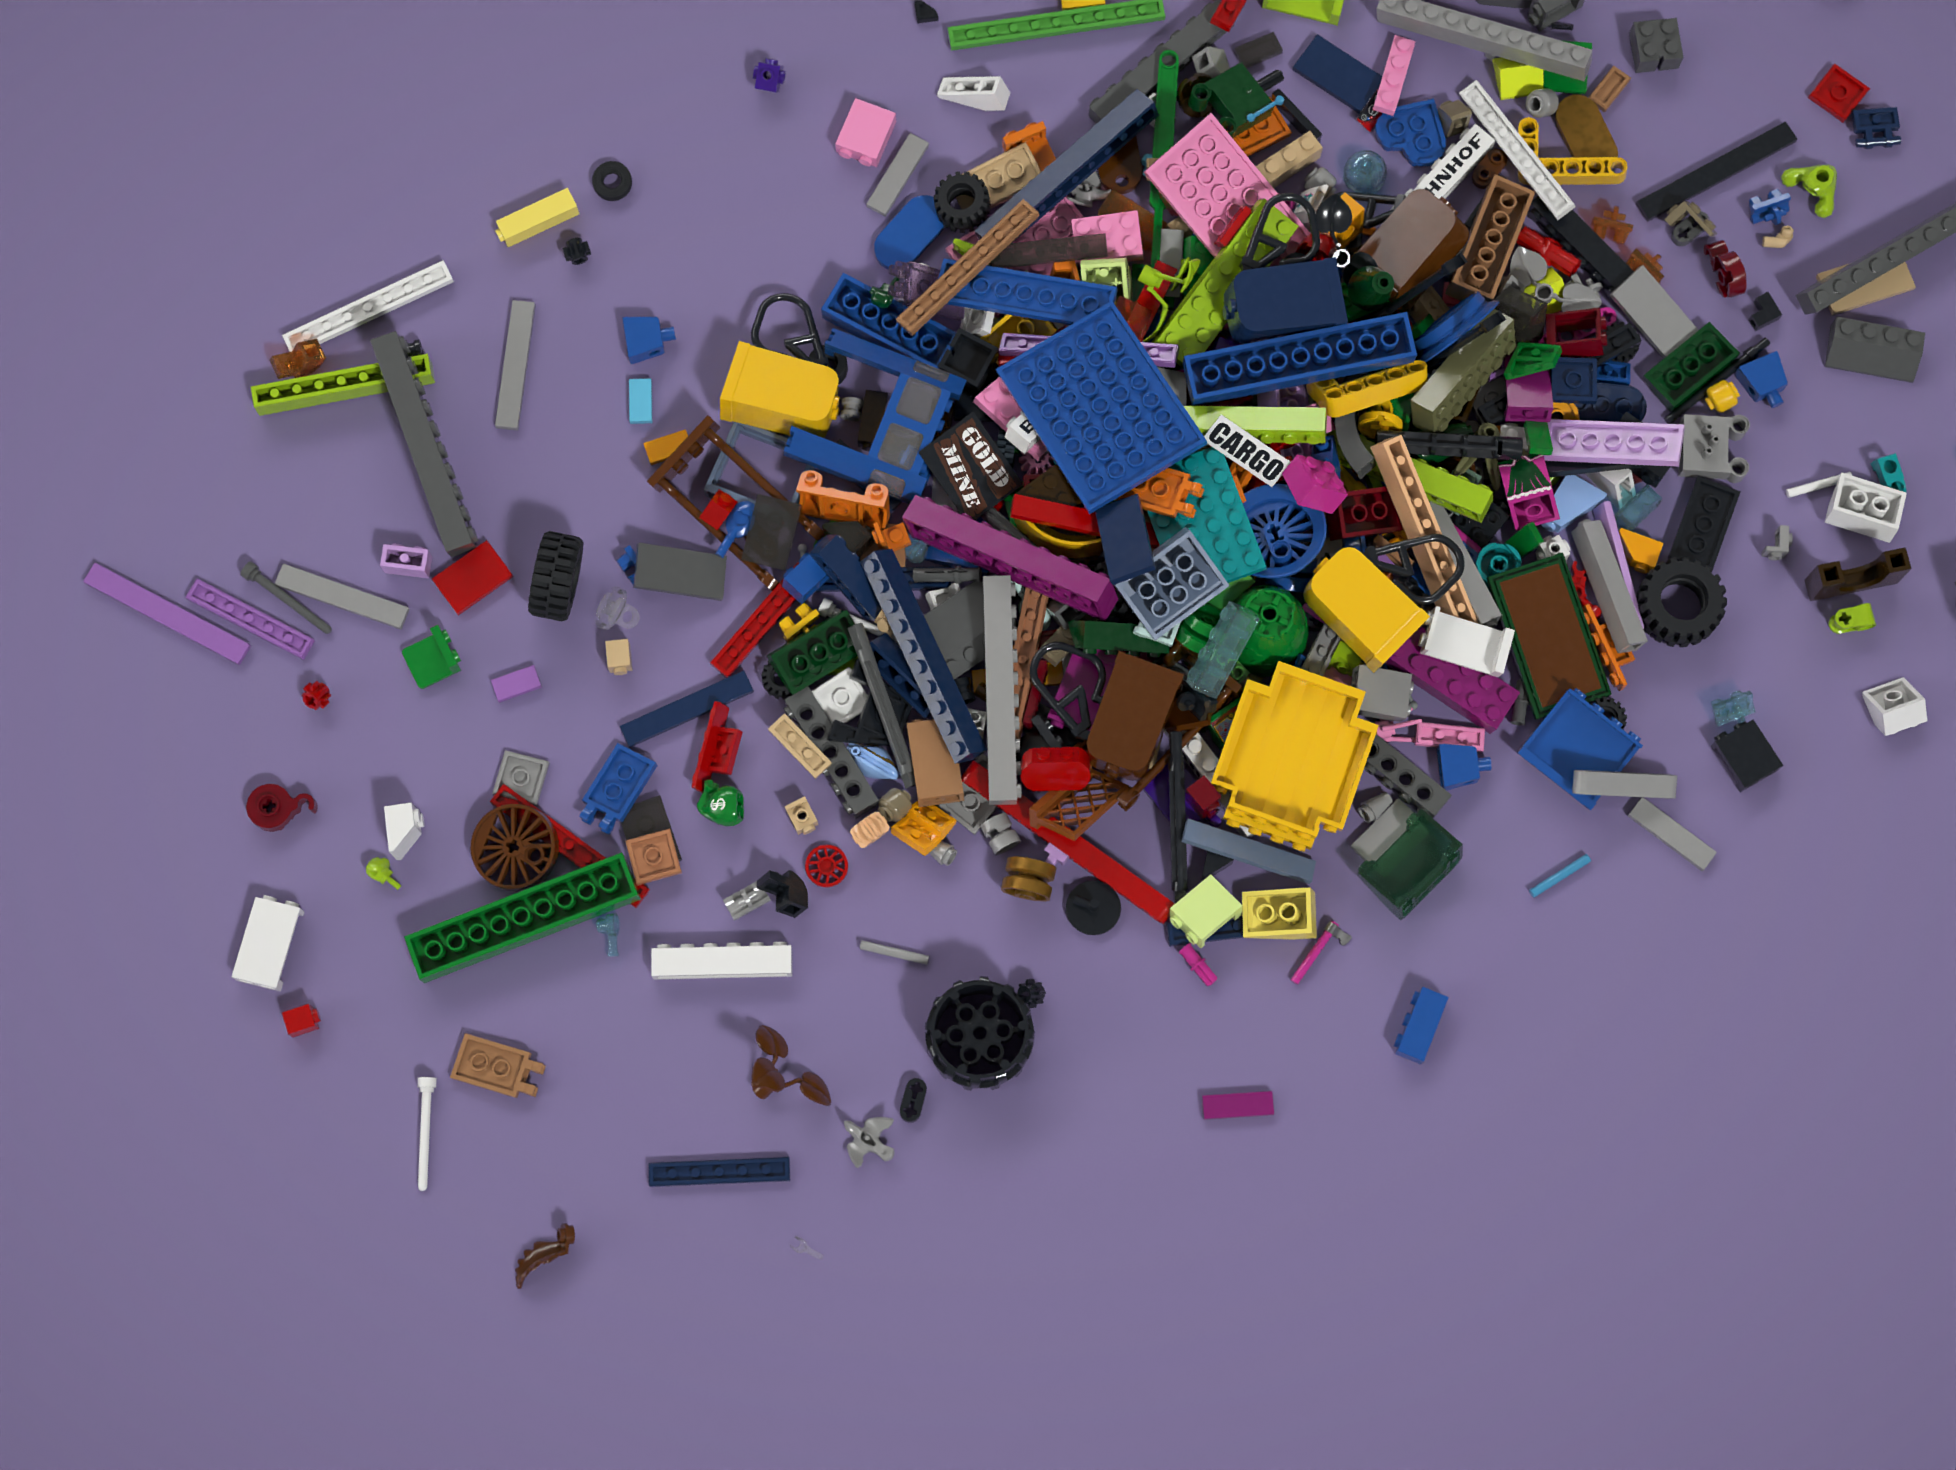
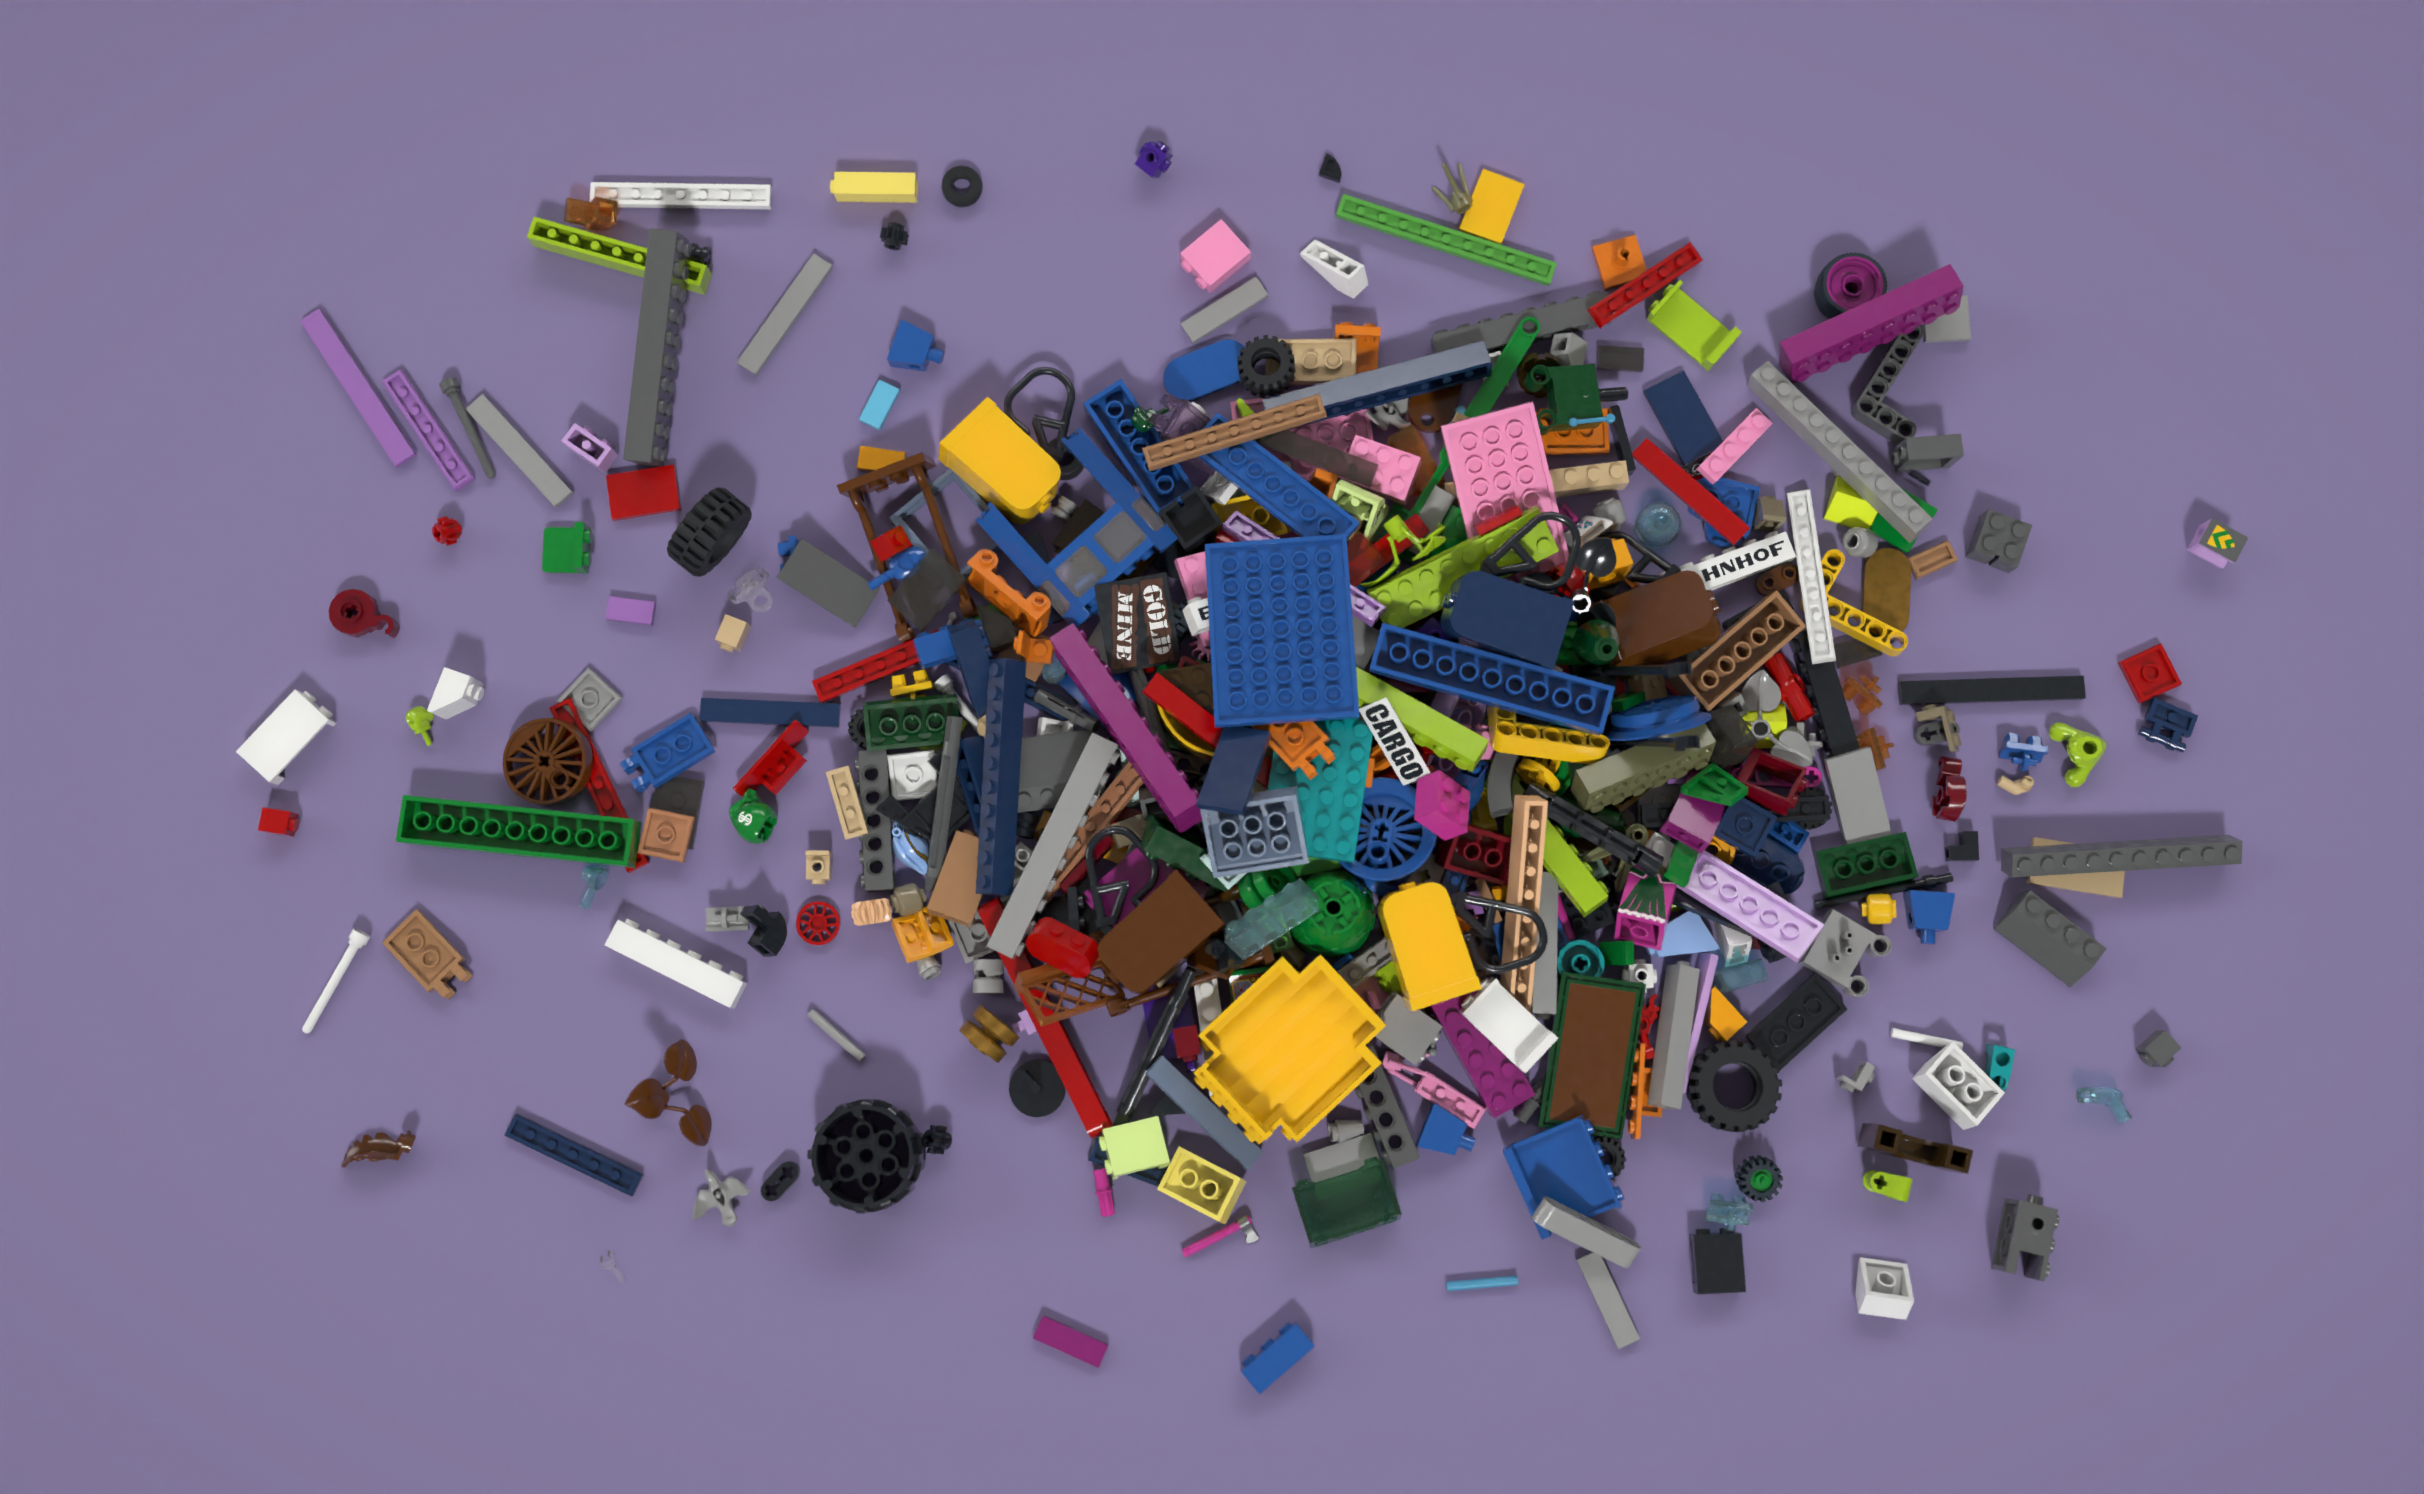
camera: 25 degrees right, 5 degrees up
none -> red tile [1632,438,1750,546]
none -> black wheel [1735,1155,1783,1202]
none -> clear smoke tile [1834,634,1883,669]

